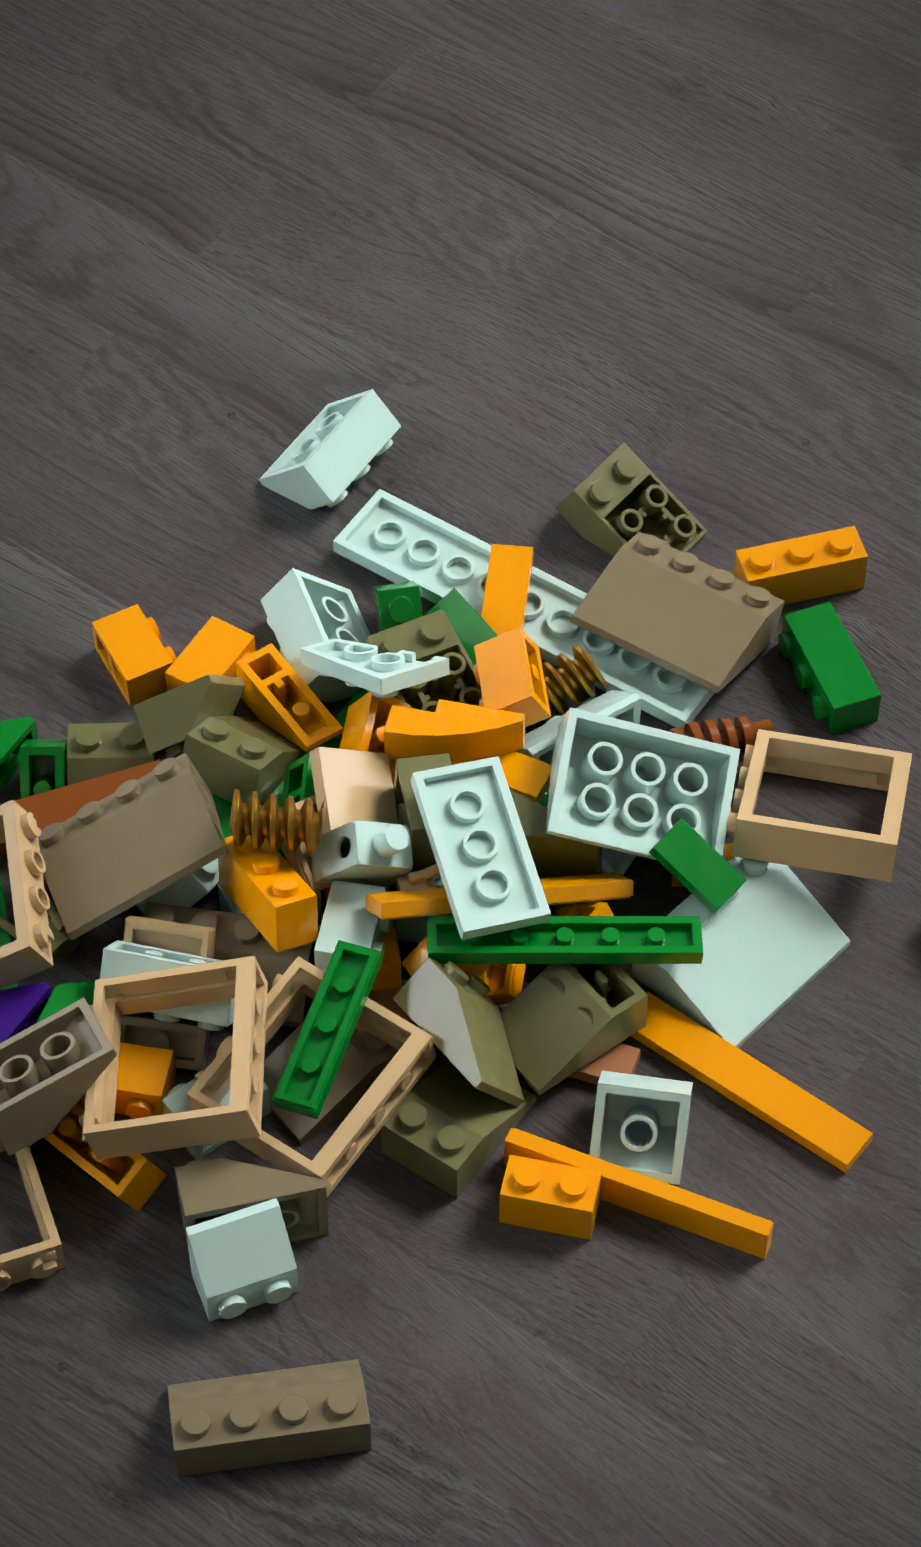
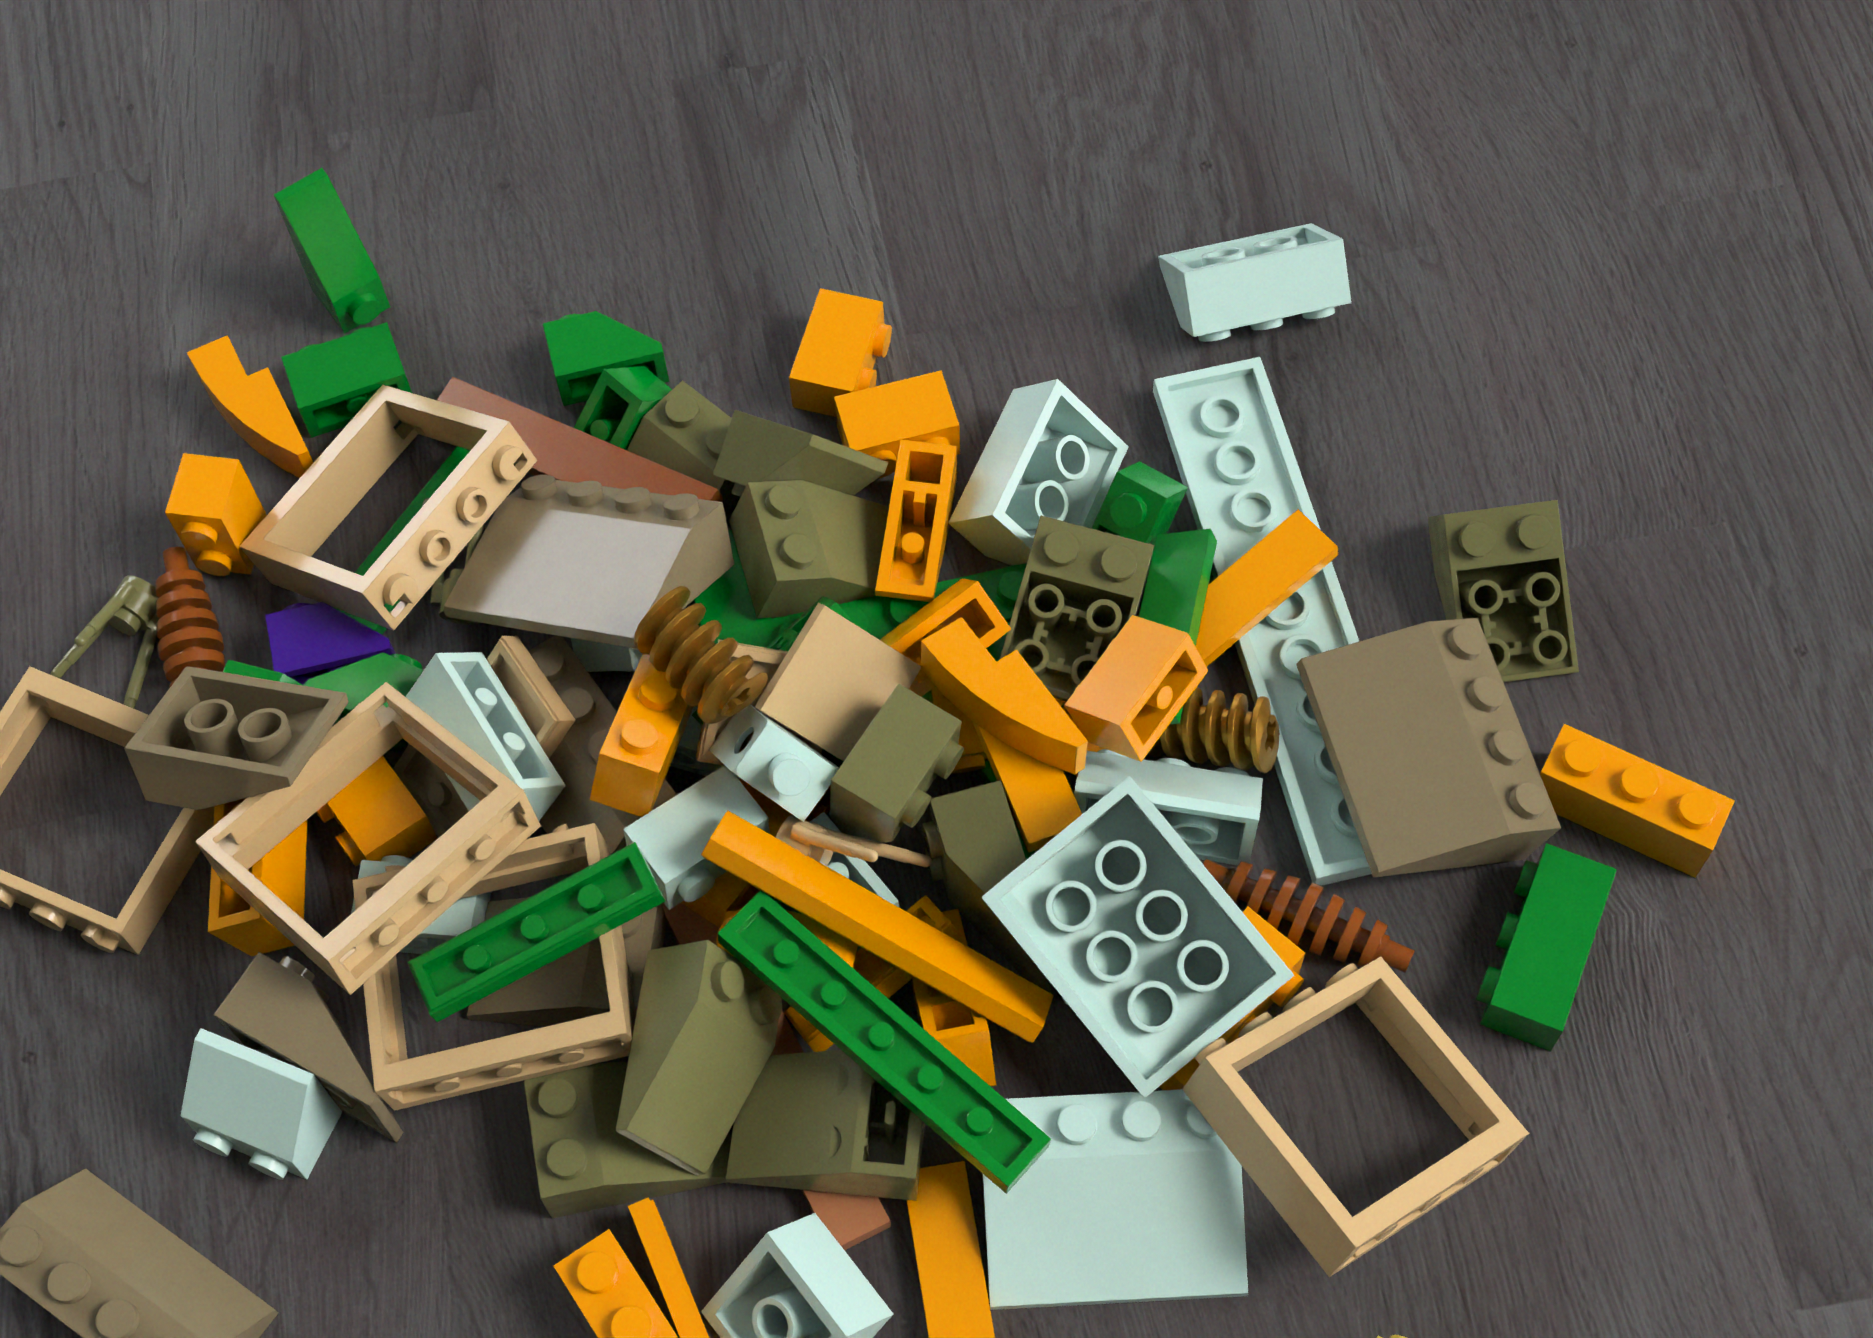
camera: 45 degrees right, 10 degrees up
light aqua wing [300,638,450,698] -> none
light aqua plate [410,756,551,940] -> none
green tile [649,818,746,914] -> none

